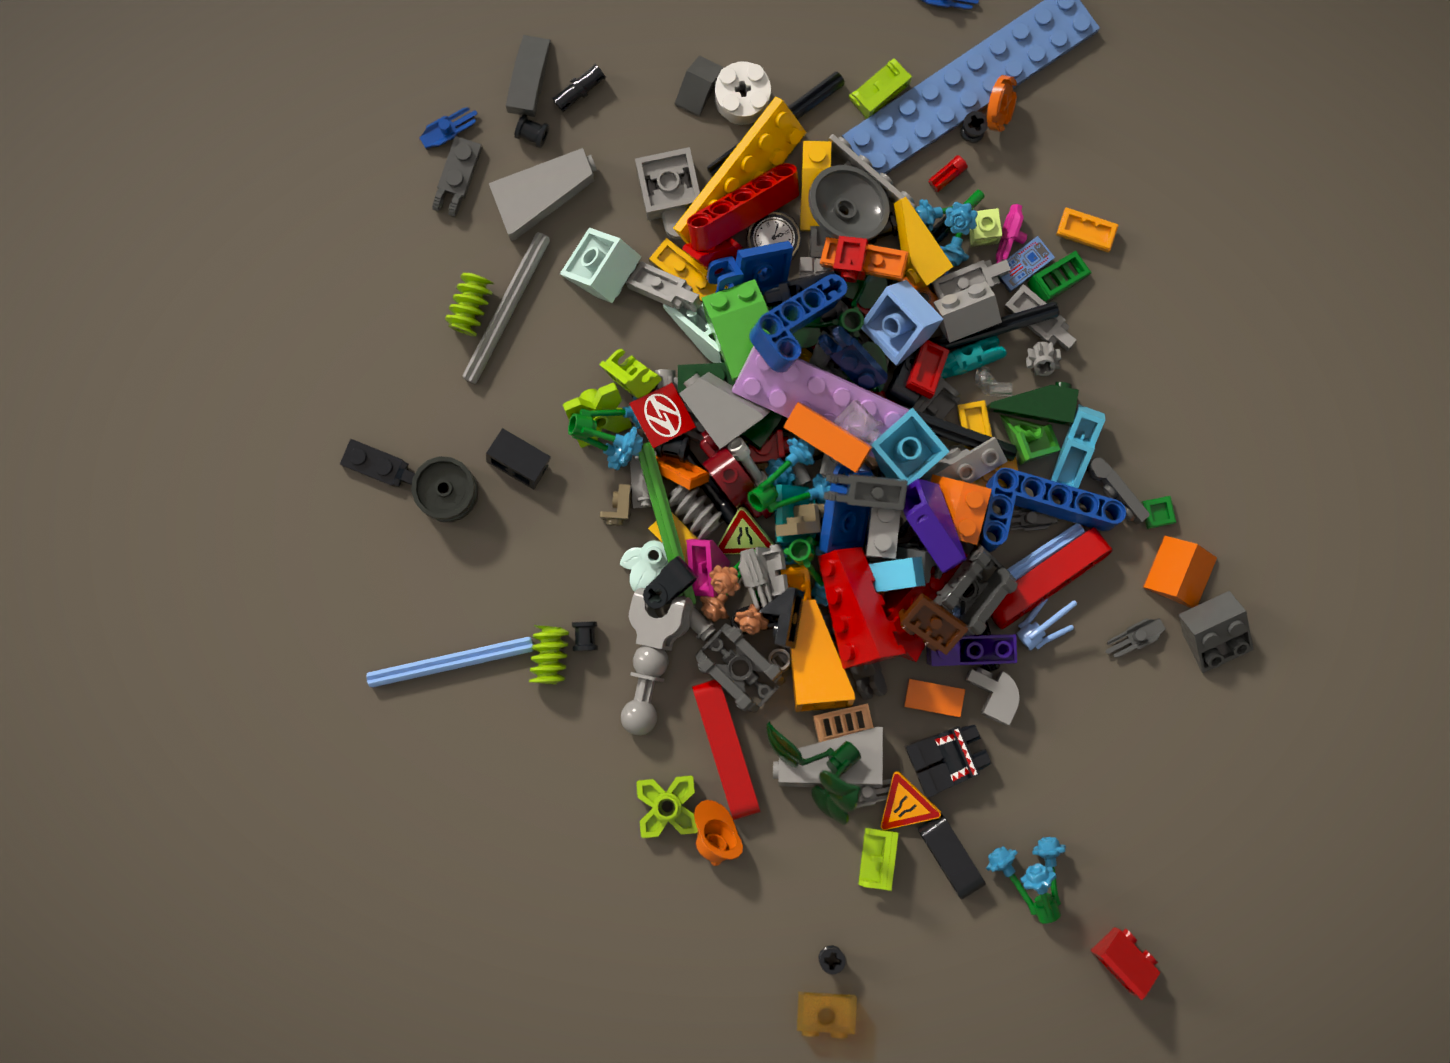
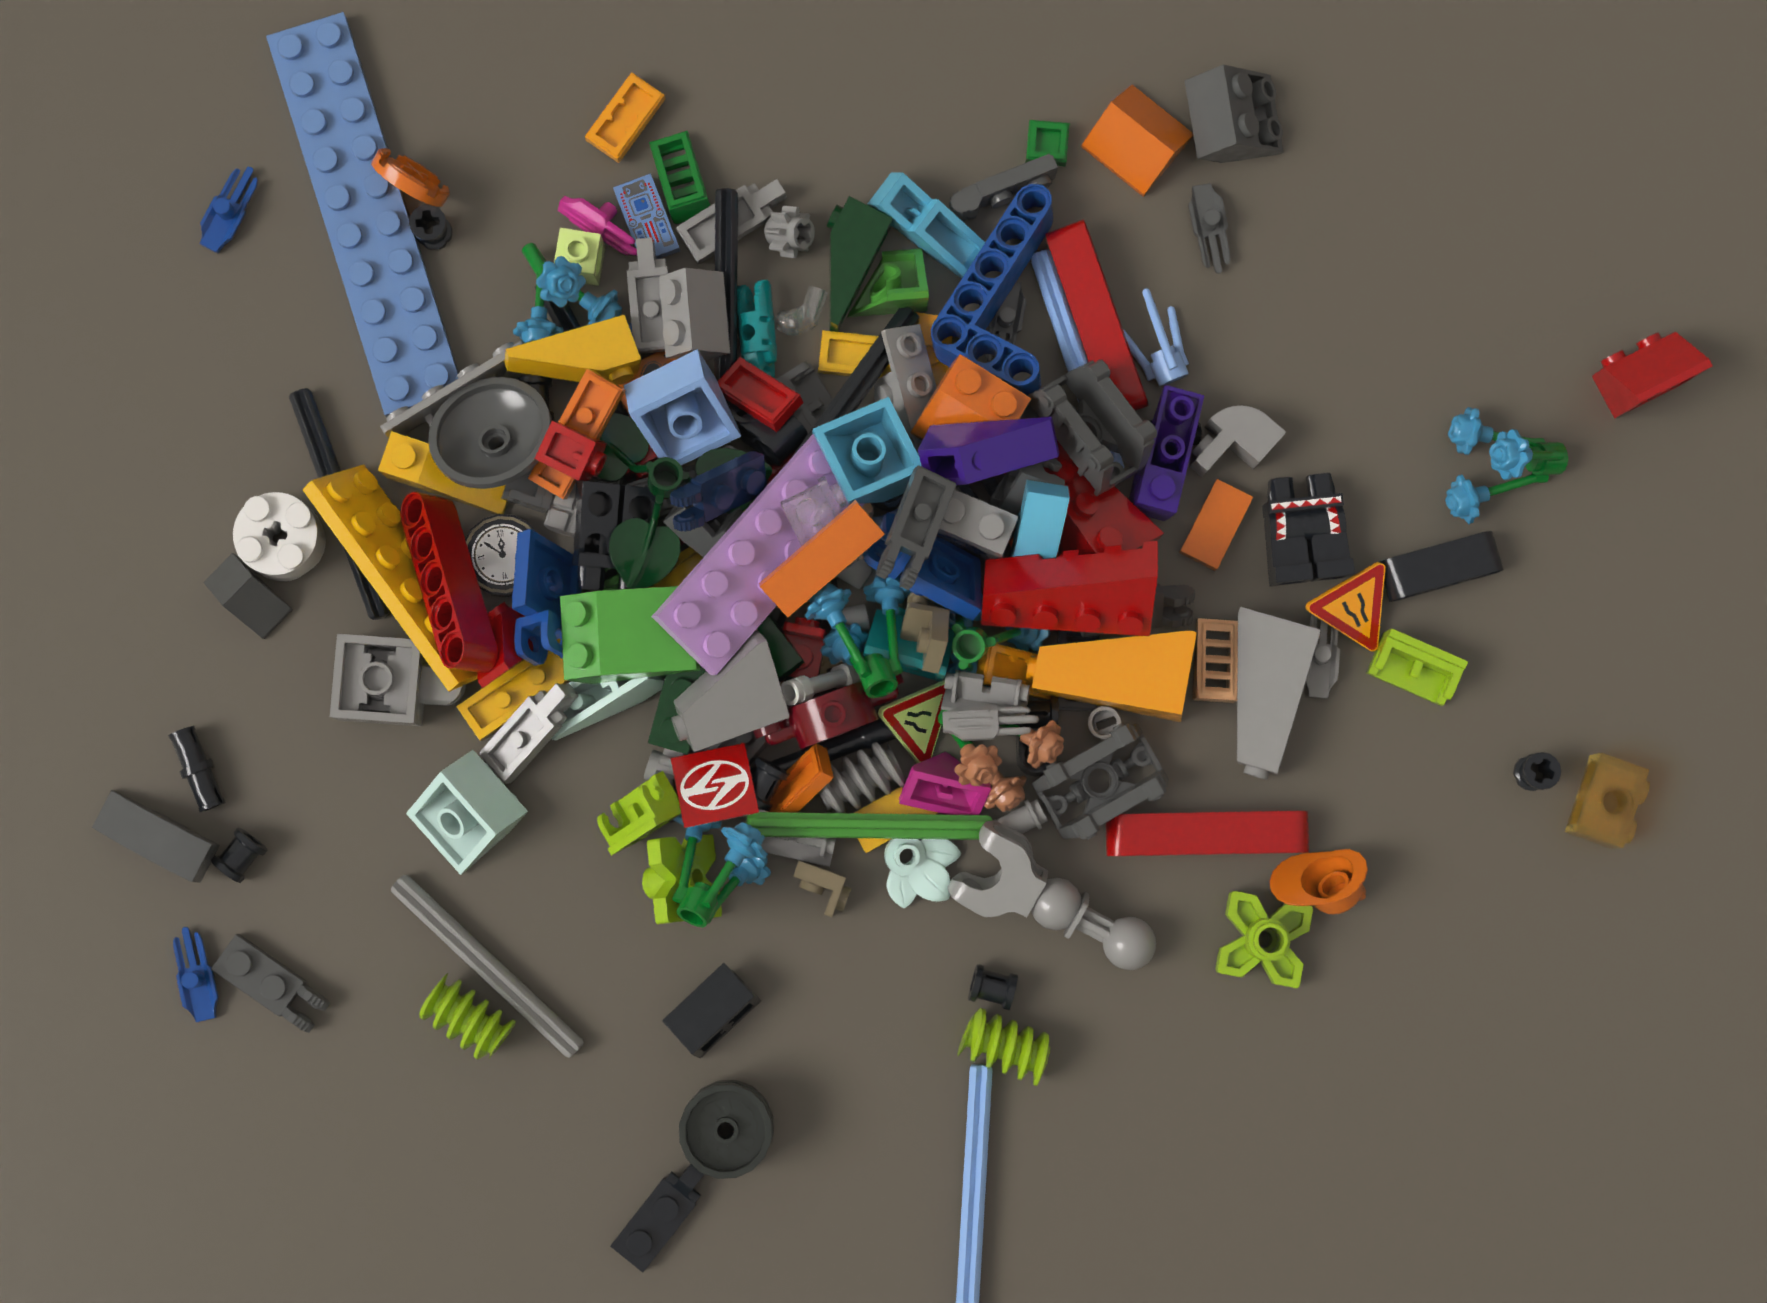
camera: 80 degrees left, 0 degrees up
light grey slope [489,148,597,241] -> none
black piece [643,556,698,609] -> none
blue beam [749,274,847,373] -> none
black slope [759,587,805,649] -> none
dark green plant [767,721,861,825] -> none
lime hinge [848,58,912,118] -> none
reddish brown bracket [899,593,969,655] -> none
red piece [928,155,968,192] -> none

